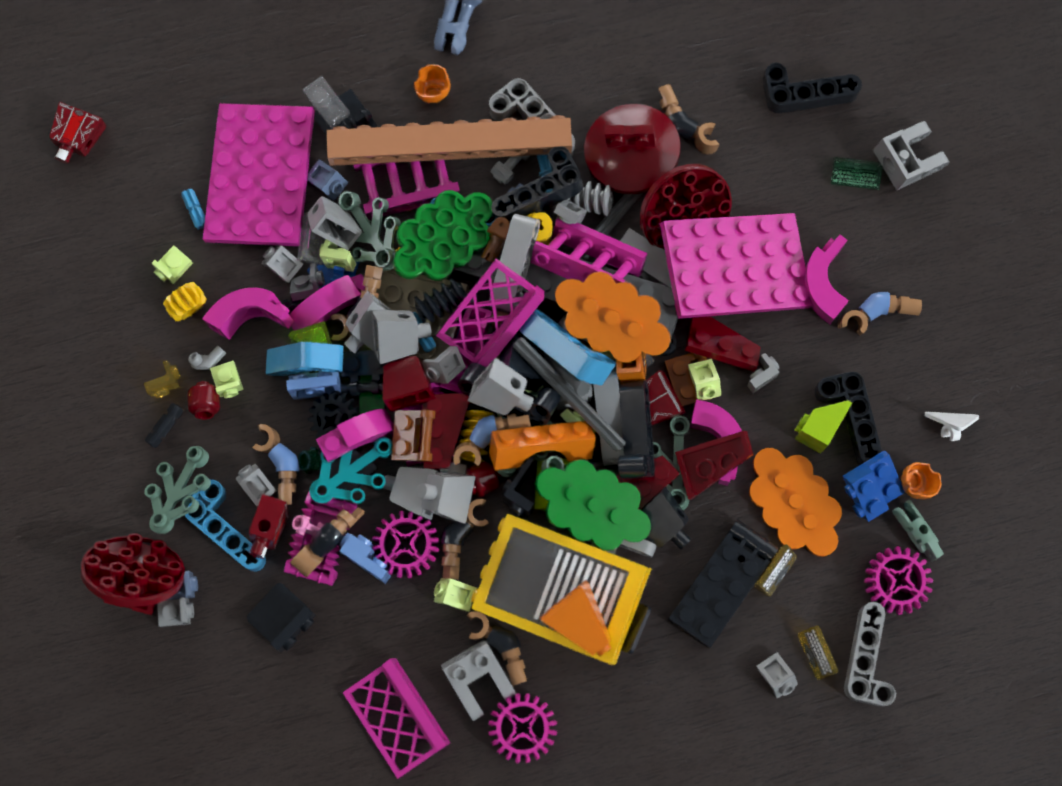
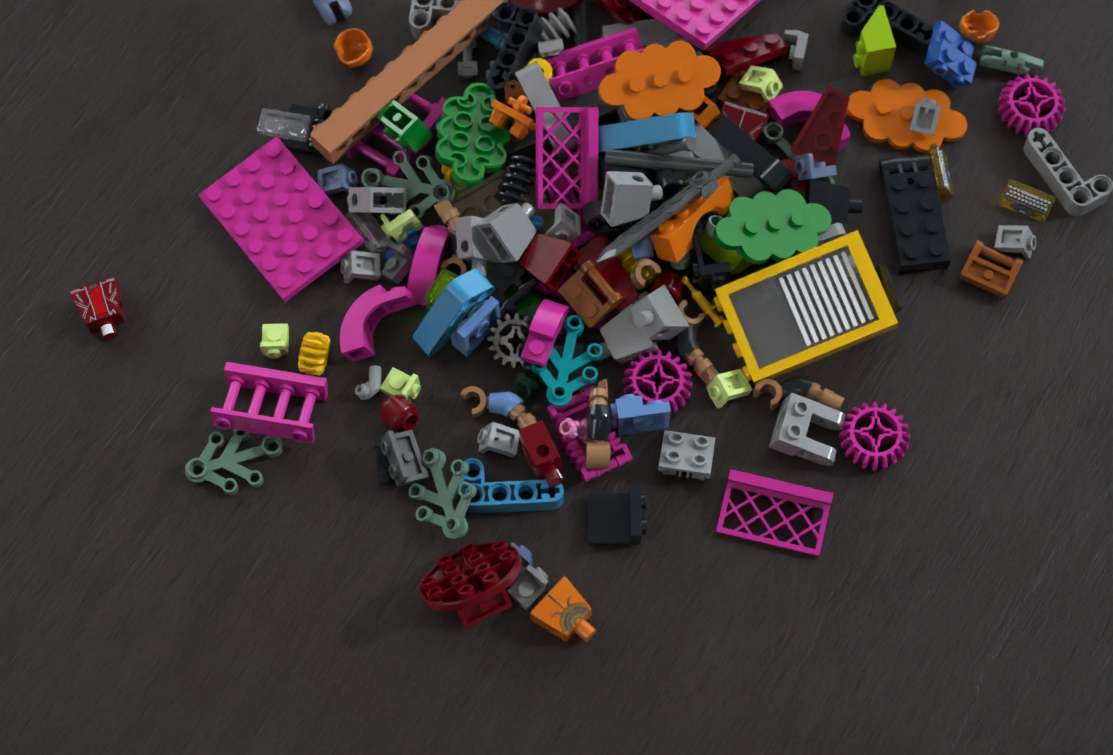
camera: 40 degrees left, 10 degrees down
clear yellow bracket [144,360,181,398] -> none
dark azure piece [181,189,205,229] -> none
orange slope [540,580,611,657] -> none
none -> sand green plant [185,430,284,496]
none -> dark pink fence [210,362,328,443]
none -> green brick [376,99,433,153]
none -> dark grey bracket [381,430,429,487]
none -> orange hips [489,95,536,140]
none -> orange torso [530,576,596,642]
none -> dark grey sword [596,154,741,263]
none -> light grey hinge [658,430,715,481]
none -> yellow piece [682,275,724,328]
none -> sand blue bracket [795,153,837,181]
none -> light grey bracket [910,98,941,136]
none -> dark orange plate [959,240,1024,299]

